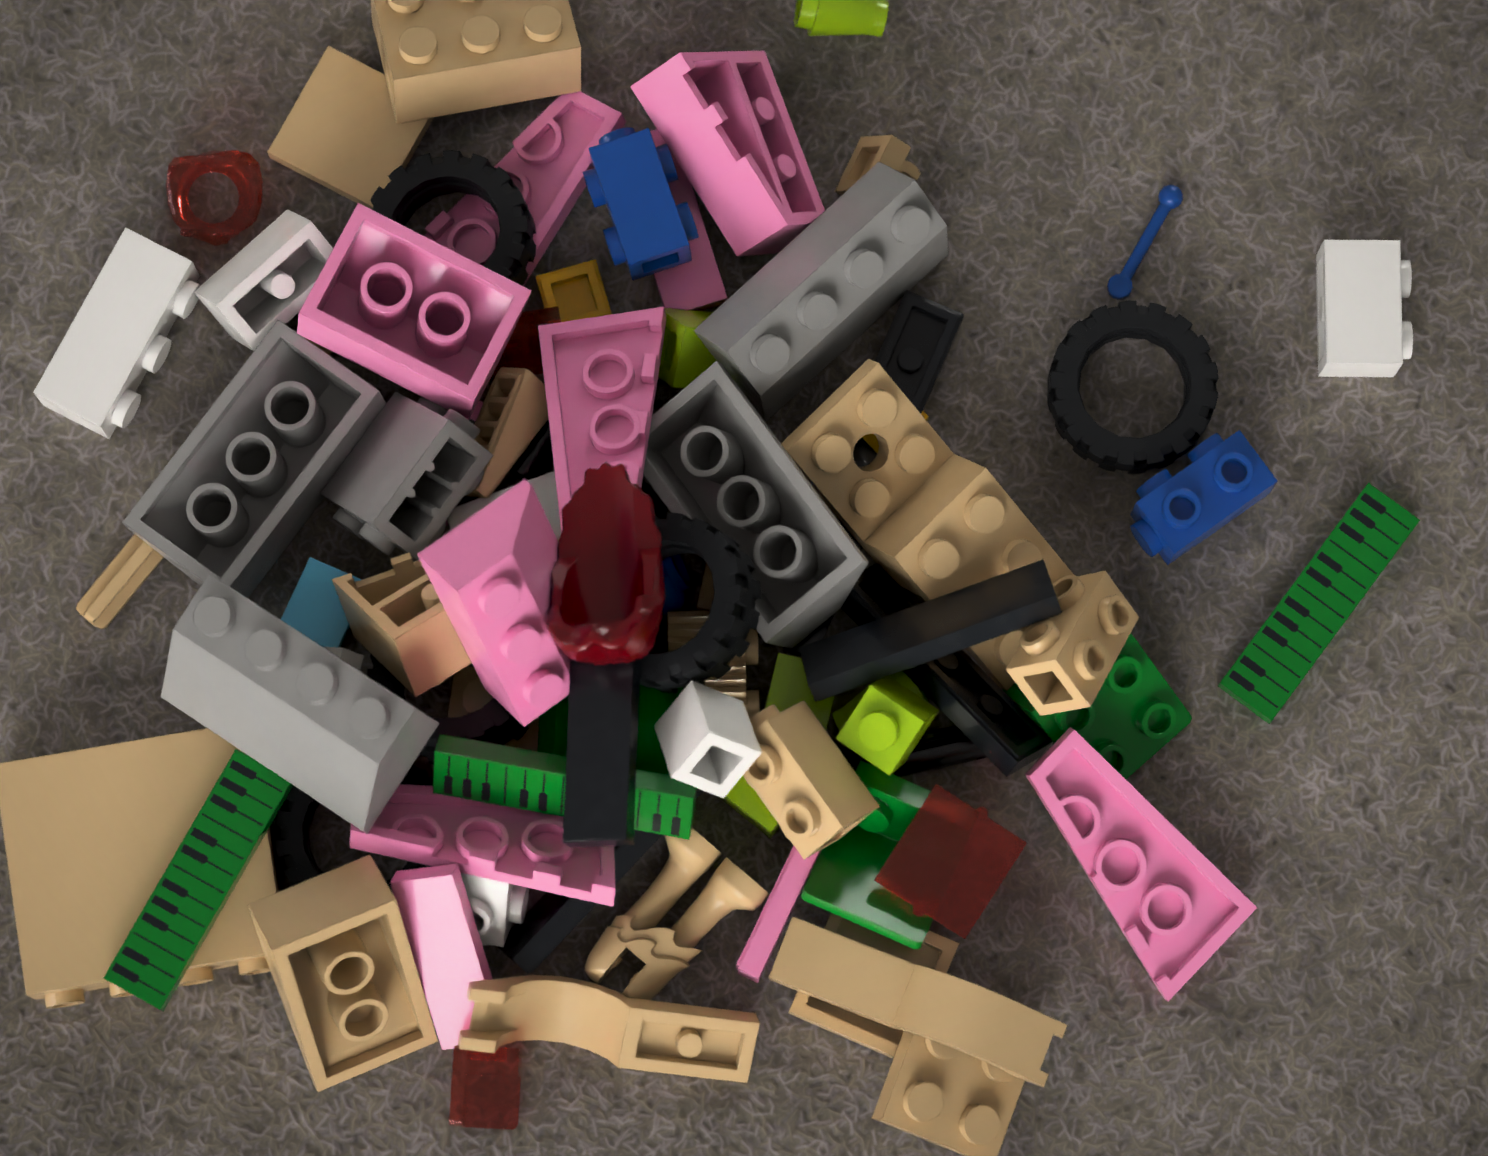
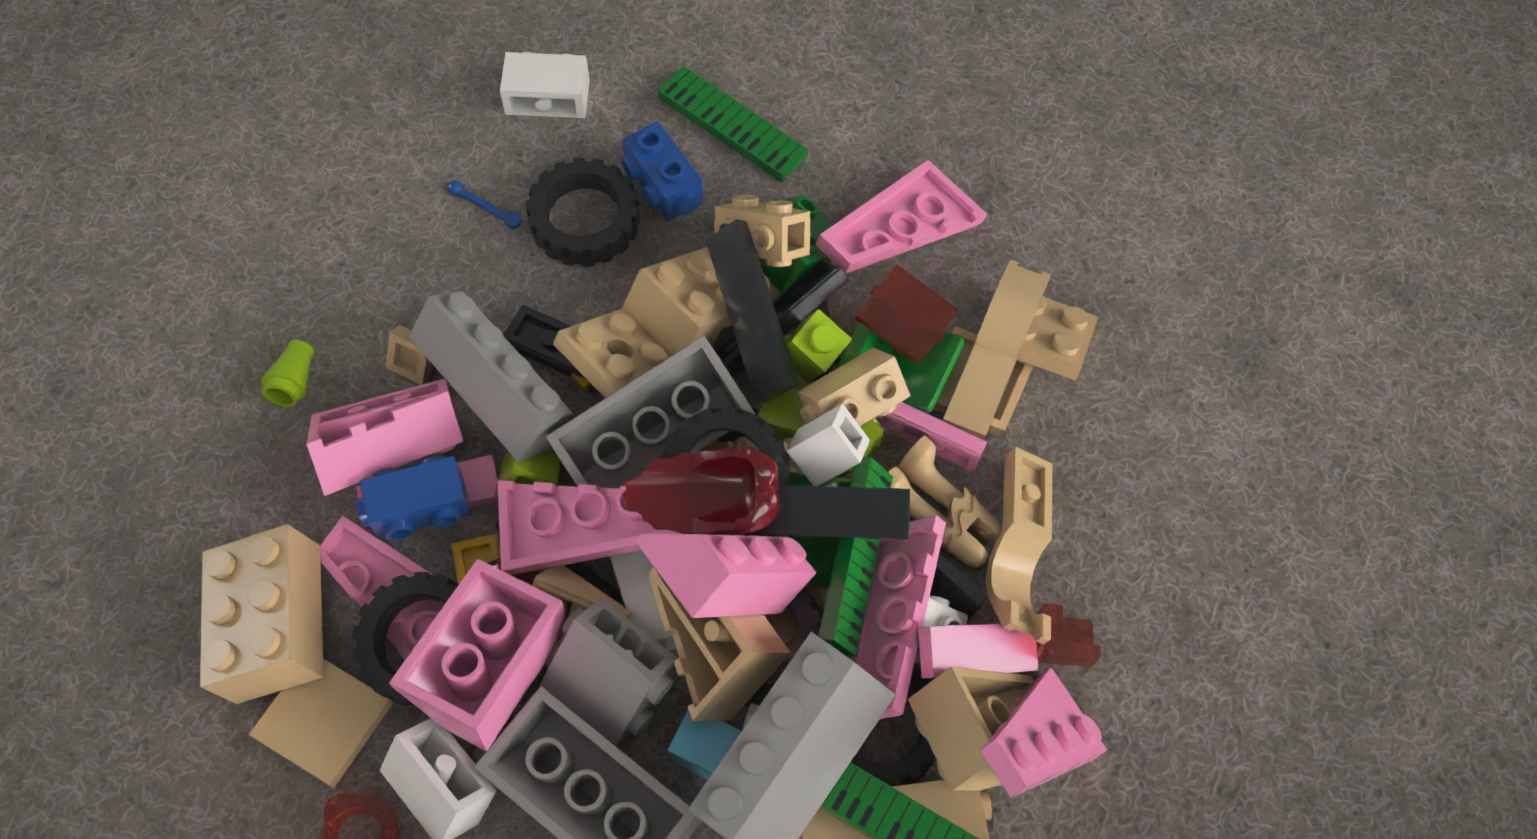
camera: 90 degrees left, 15 degrees down
none -> bright pink wing [980,668,1107,798]

